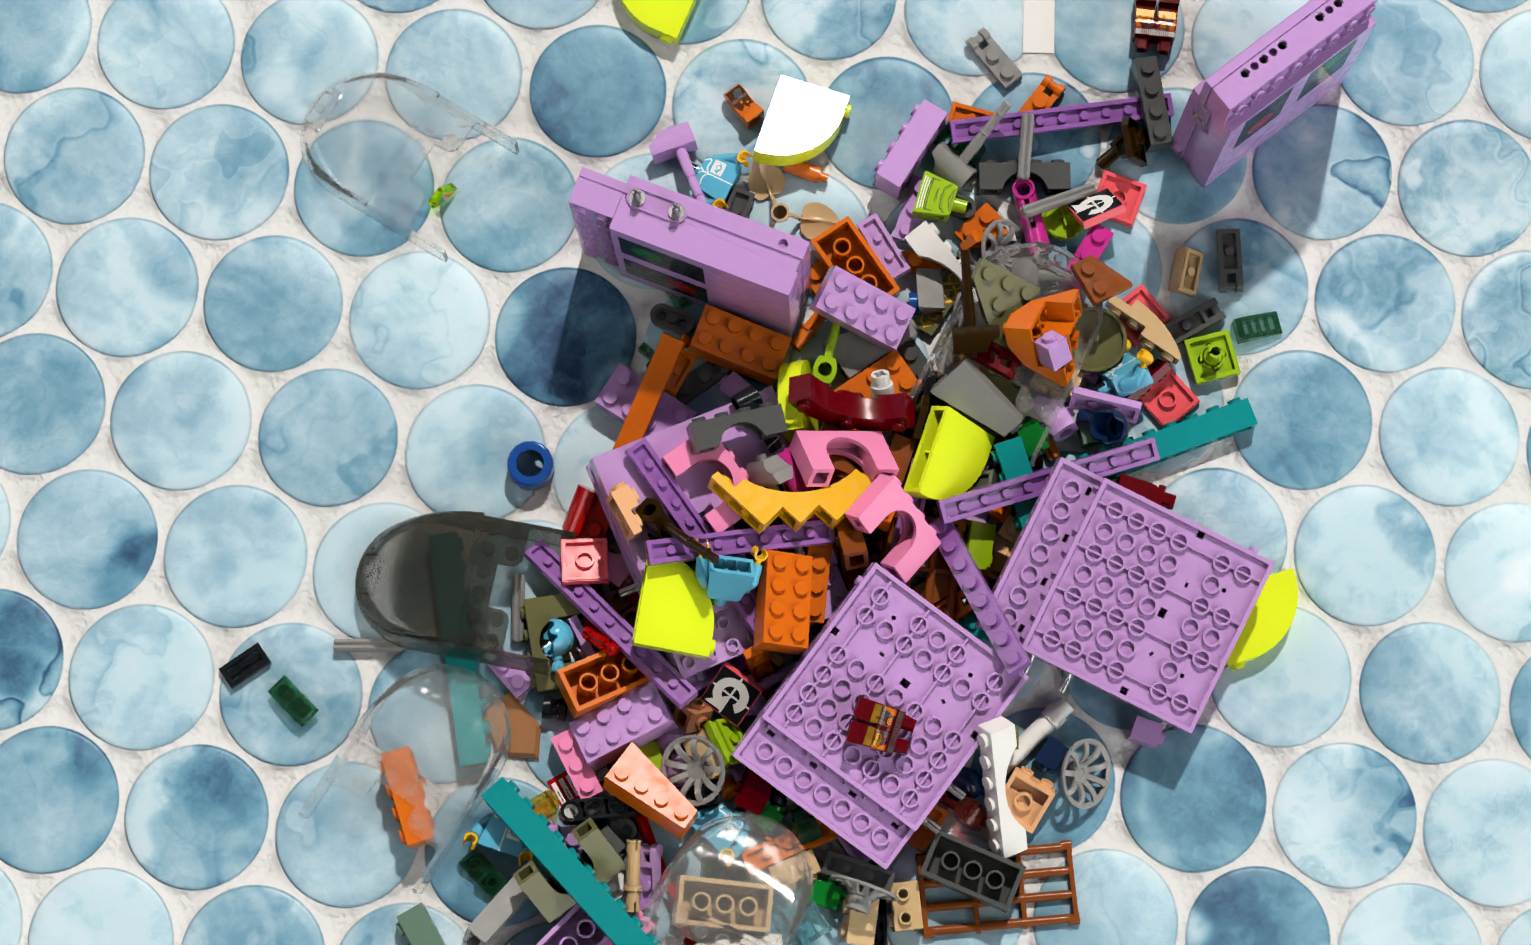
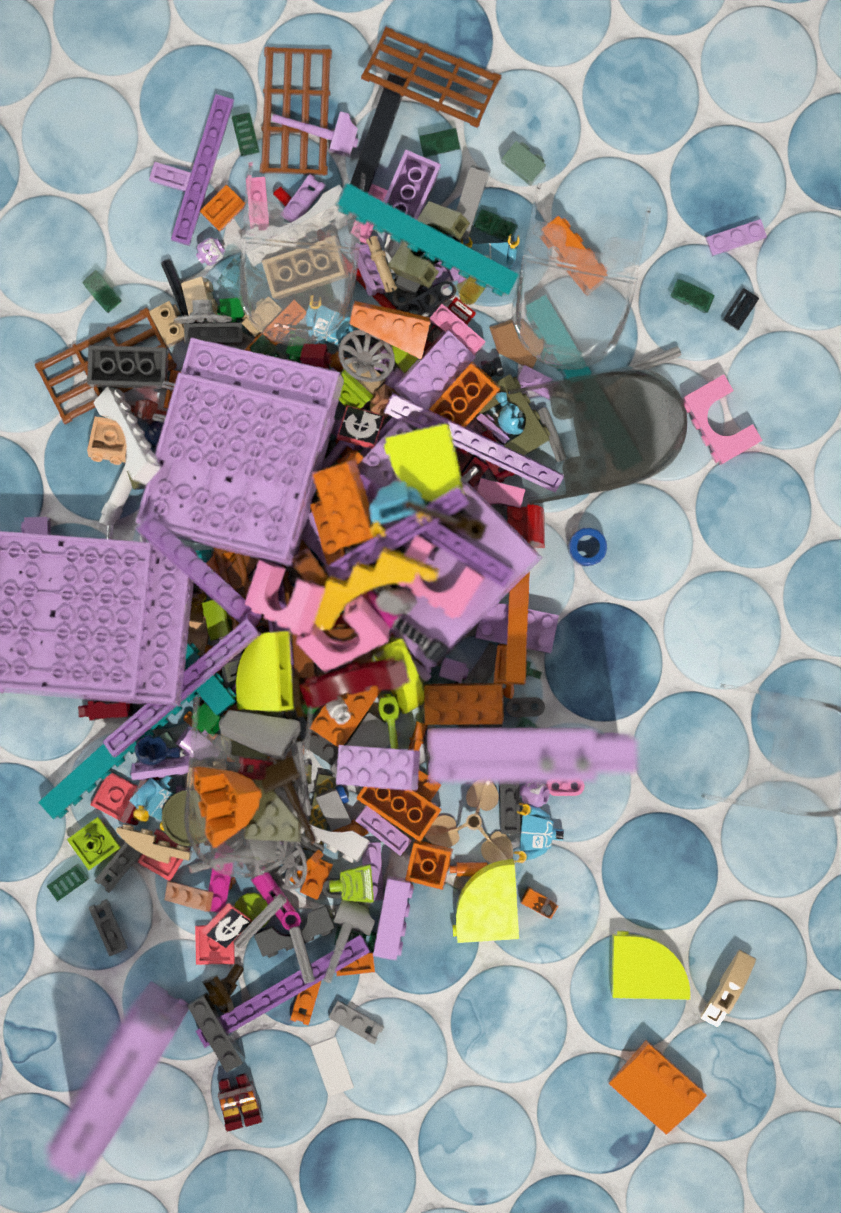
camera: 165 degrees right, 10 degrees up
clear neon green tile [428,183,457,209] -> none
coral tile [561,538,609,585] -> none
red axle [582,626,619,656] -> none
light nougat plate [605,481,643,542] -> none
lavender piece [649,121,707,203] -> none
dark grey arch [686,402,788,455] -> none
dark red hips [845,696,917,754] -> none
dark blue brick [1033,735,1069,774] -> none
lavender brick [1034,330,1072,372] -> none
light grey wheel [1061,738,1111,809] -> none
dark orange wing [1070,255,1133,307] -> none
tan slope [1168,246,1204,297] -> none
none -> nougat plate [164,881,213,911]
none -> orange brick [405,840,453,890]
none -> bright pink arch [682,374,763,465]
none -> lavender plate [706,219,767,256]

